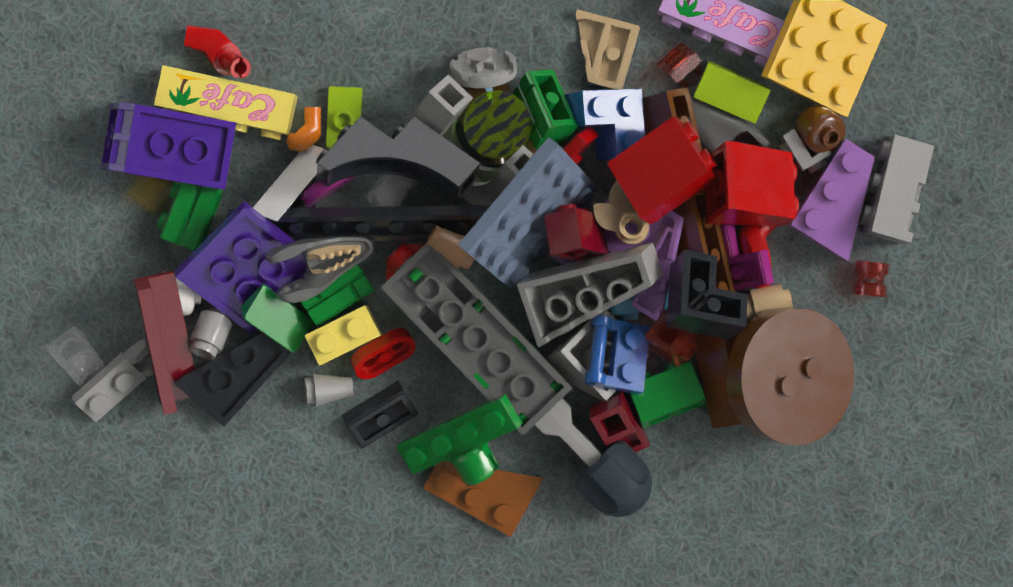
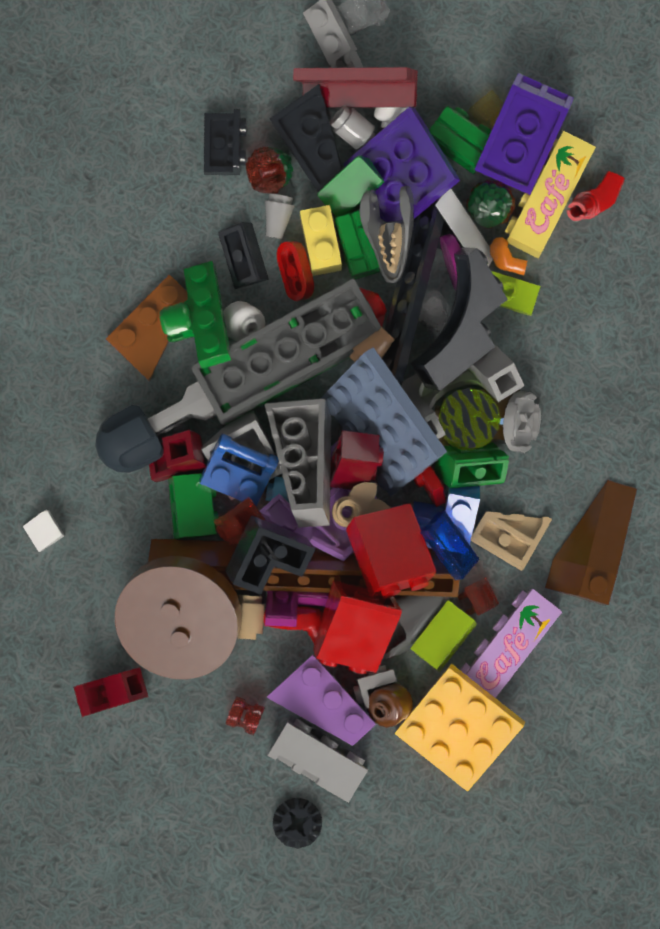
camera: 105 degrees right, 5 degrees down
none -> white slope [23,509,65,552]
none -> dark red brick [73,667,149,717]
none -> black bracket [204,109,247,175]
none -> white head [223,301,266,342]
none -> clear red piece [246,146,293,194]
none -> black gear [273,798,322,849]
none -> clear blue tile [420,511,480,580]
none -> dark green piece [466,180,515,229]

